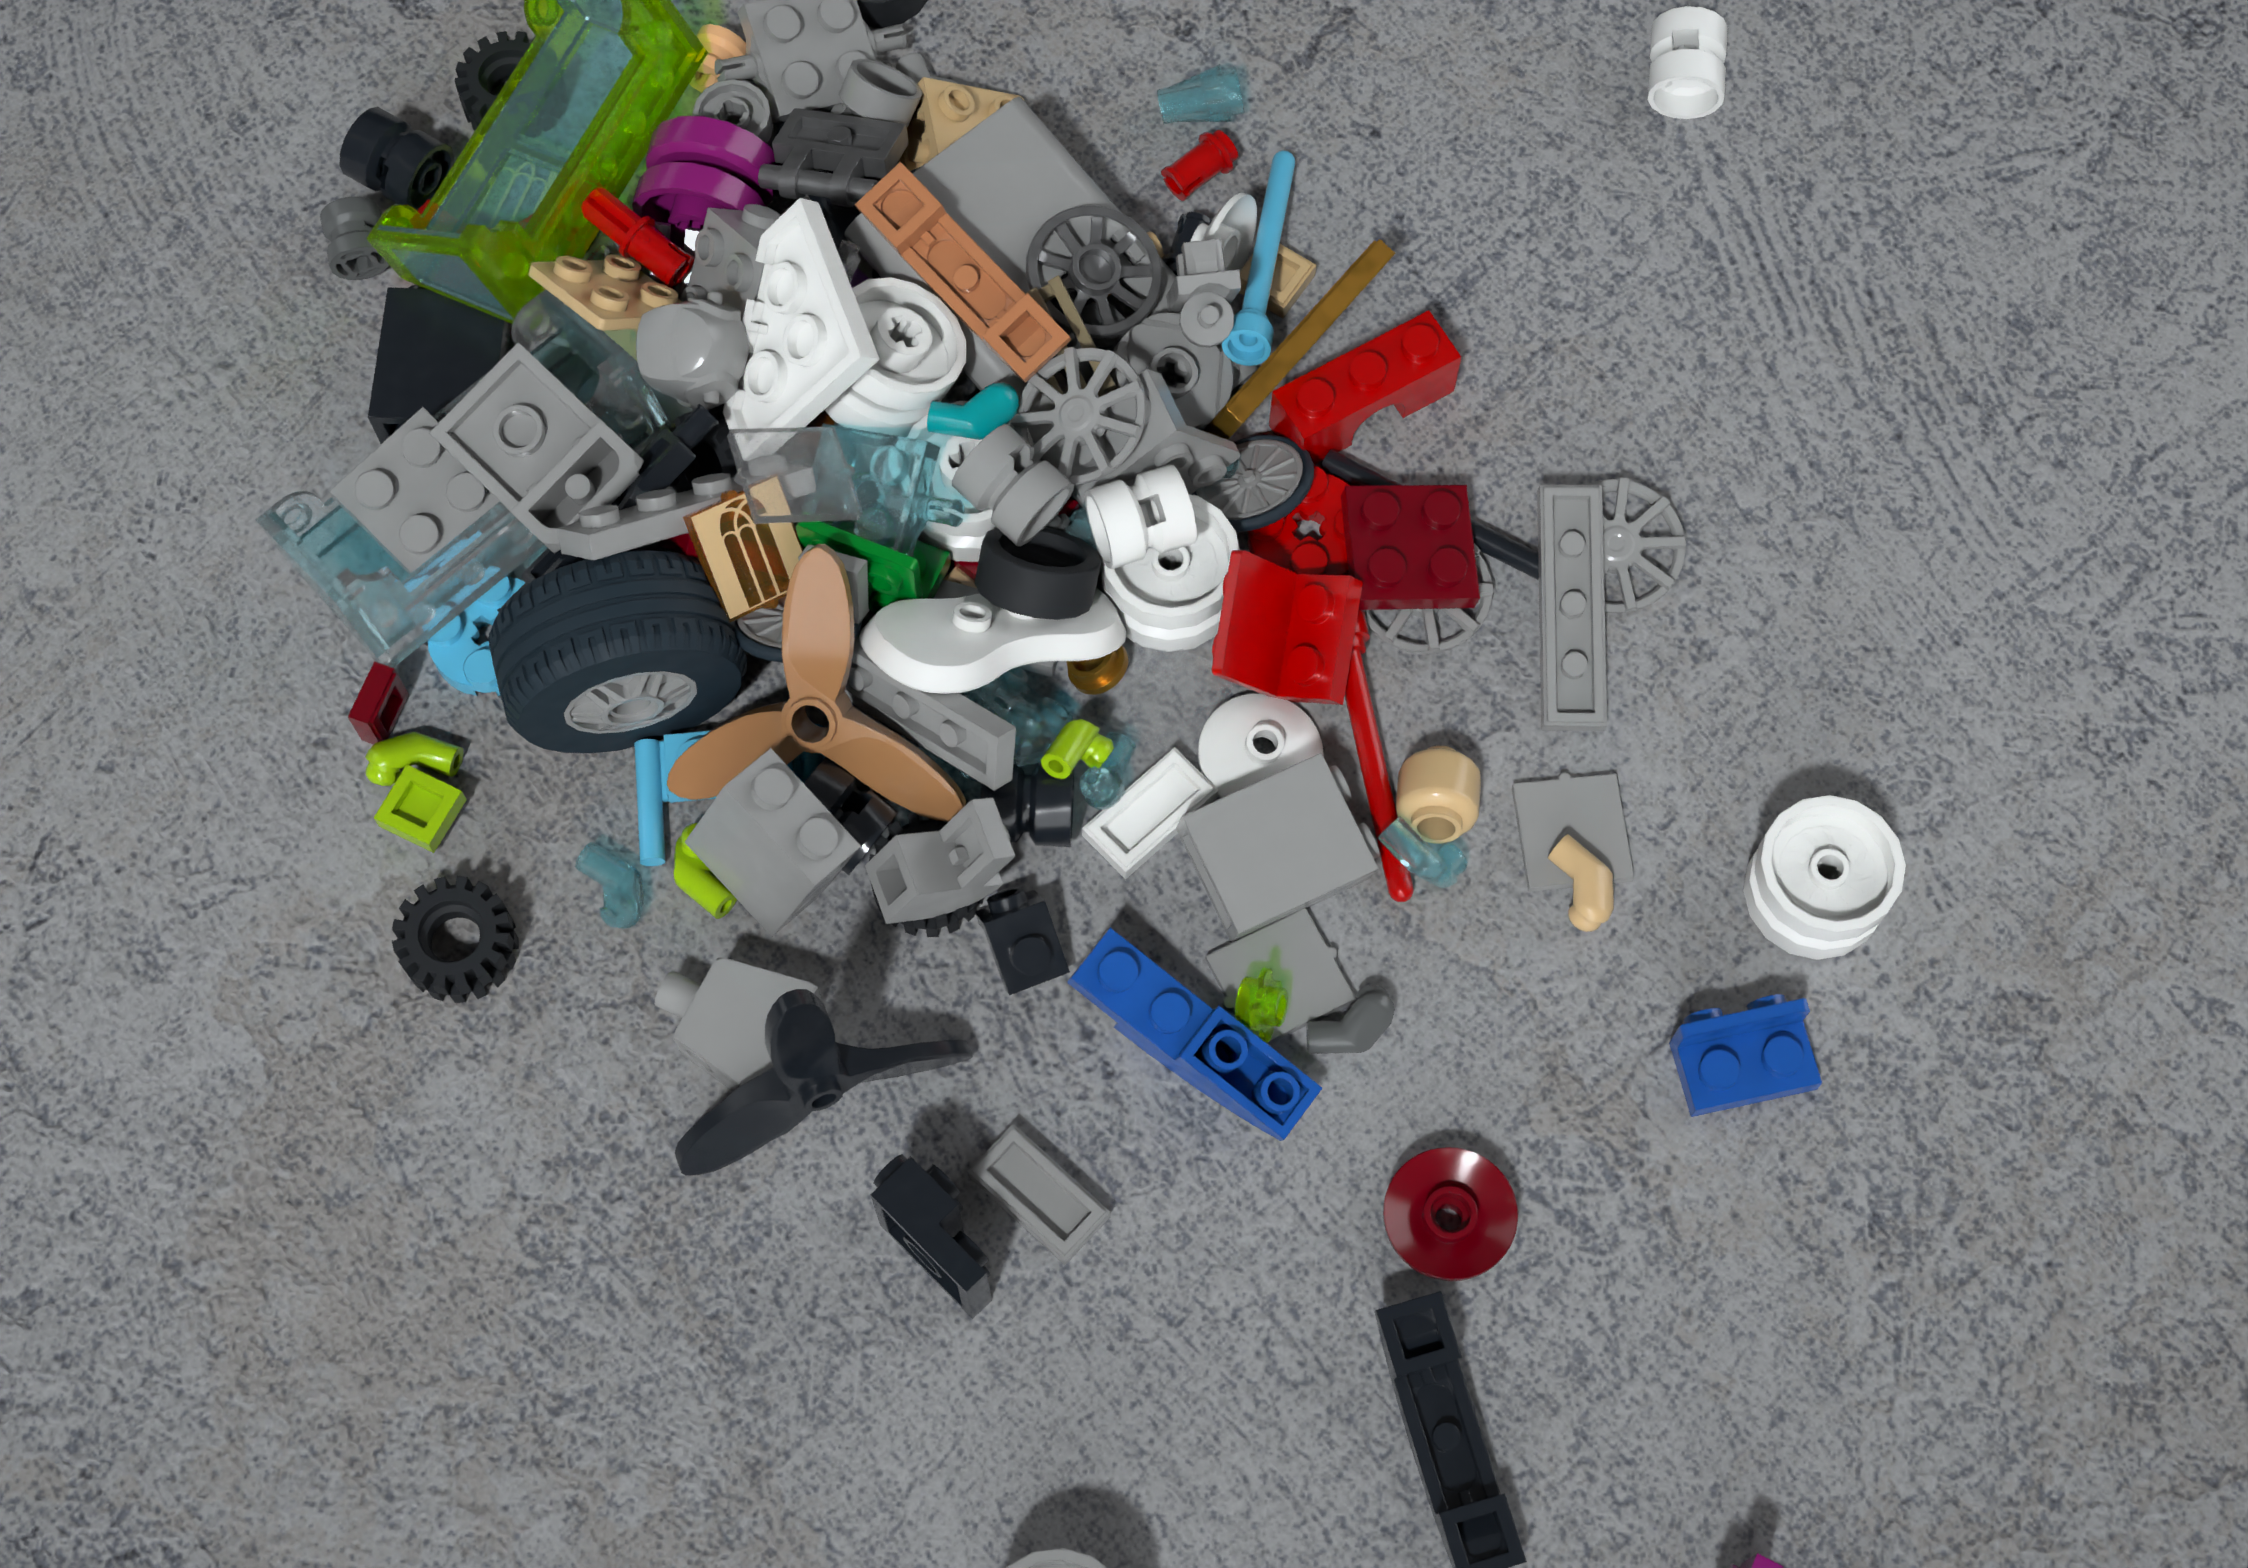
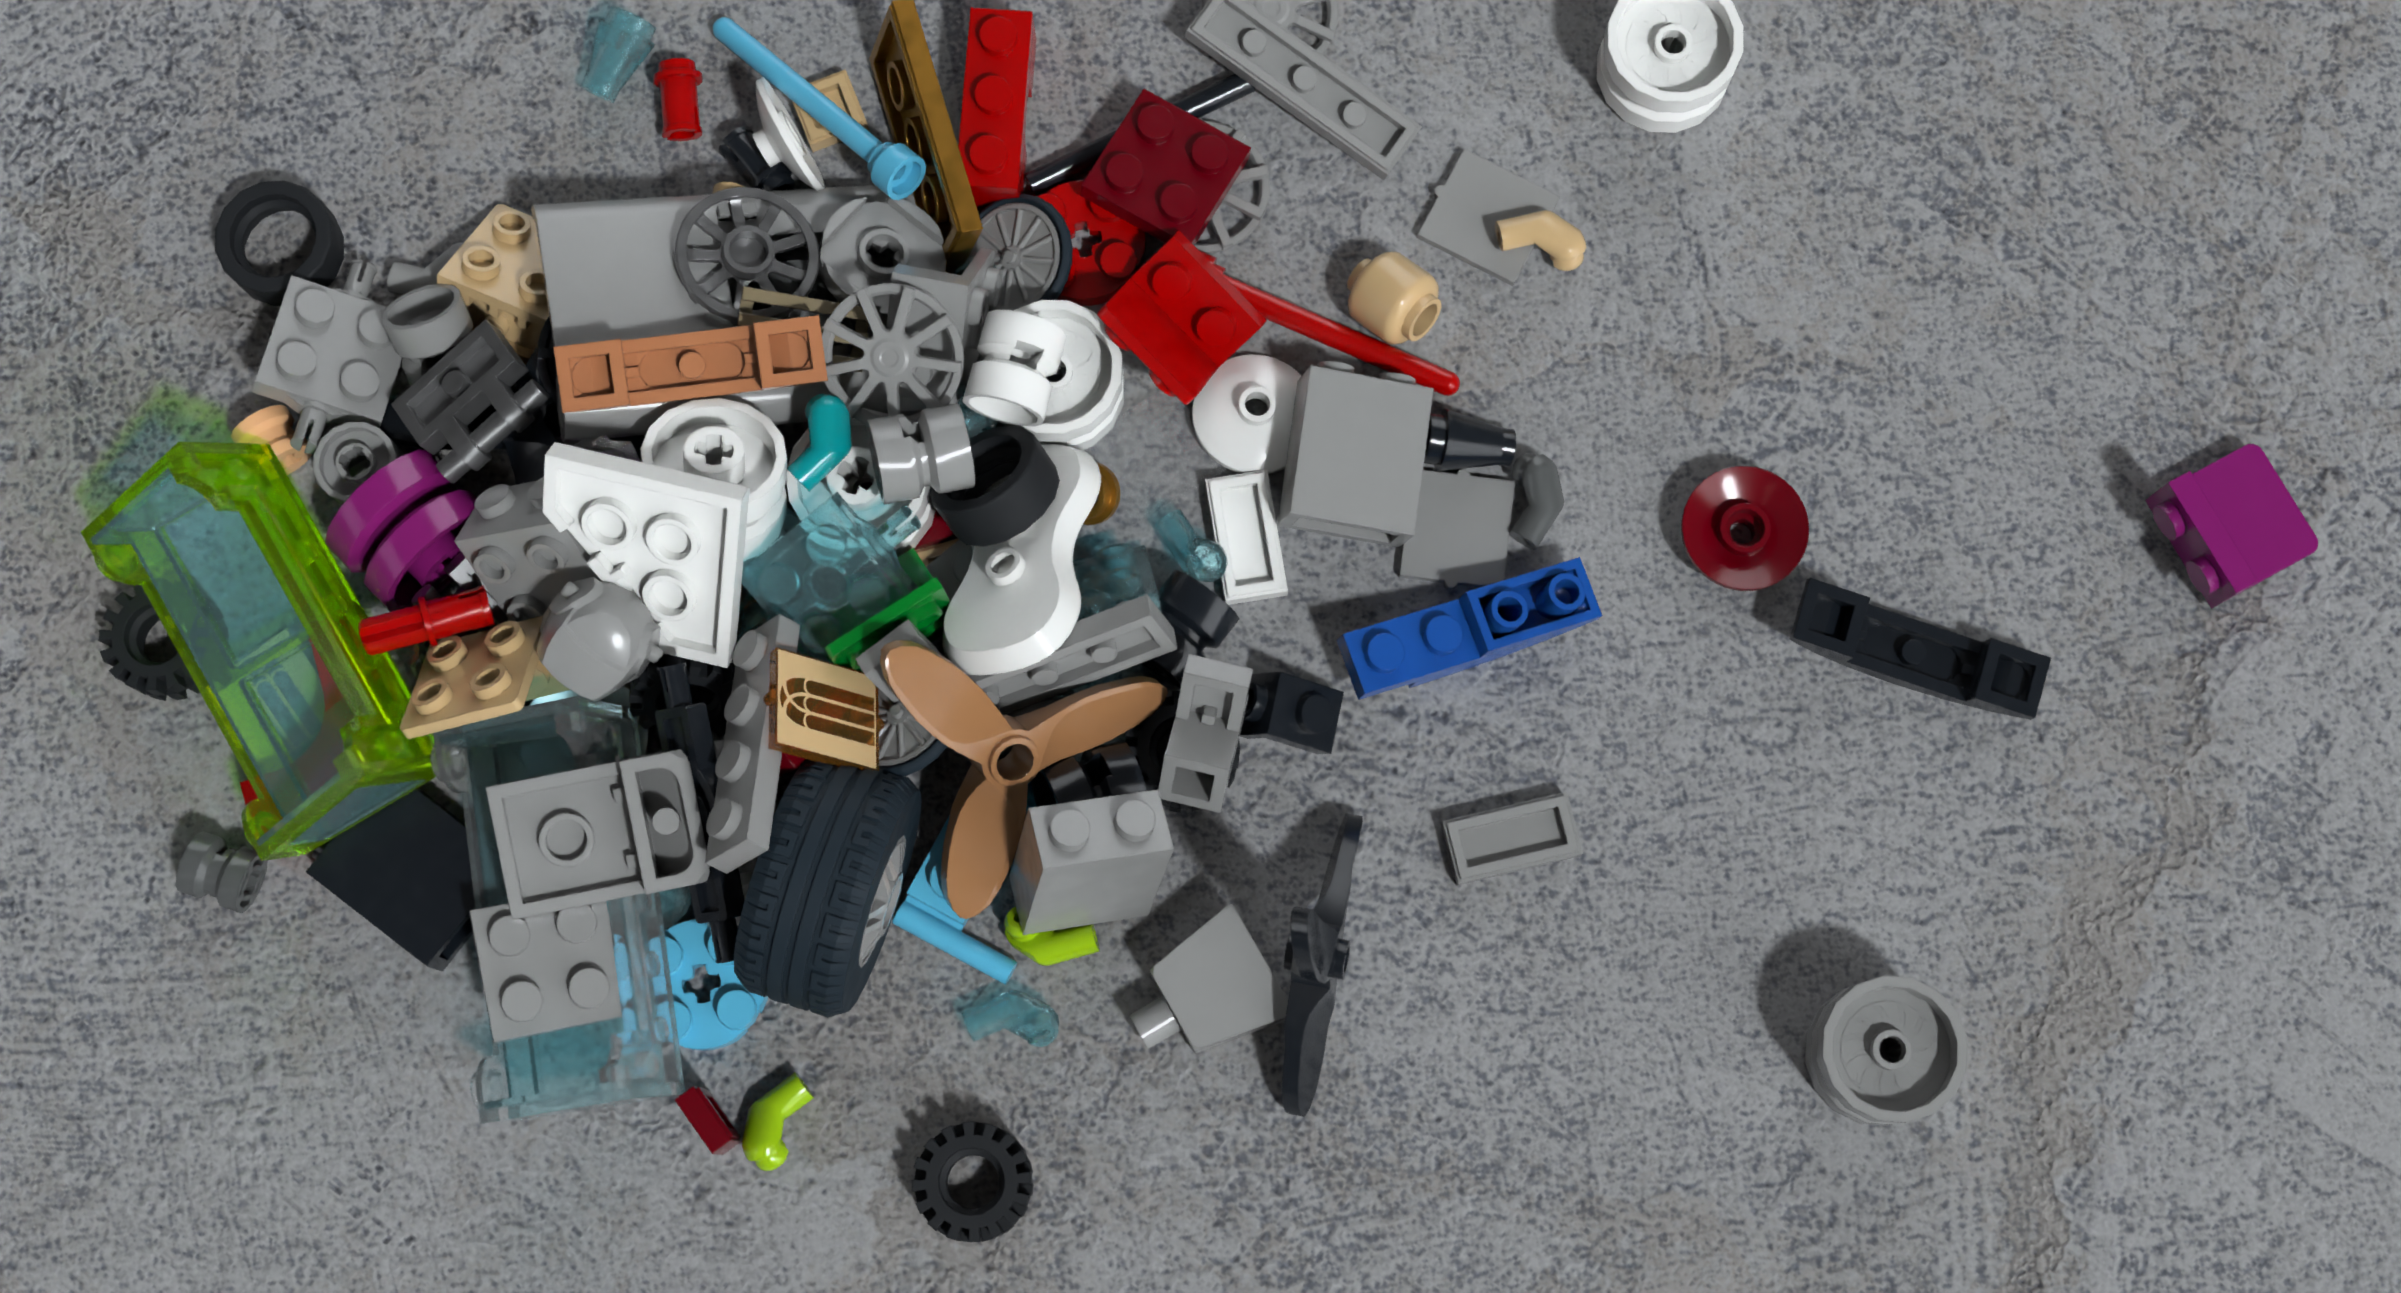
camera: 55 degrees left, 10 degrees up
black wheel [339,107,455,213] -> none
lime plate [374,764,467,853] -> none
clear piece [727,427,863,524] -> none
black plate [870,1154,992,1319] -> none
lime arm [1041,719,1114,779] -> none
light grey hips [1166,239,1241,348] -> none
clear neon green plate [1235,967,1288,1043] -> none
clear light blue arm [1377,816,1467,888] -> none
blue bracket [1669,994,1822,1117] -> none
none -> black cone [1424,408,1516,471]

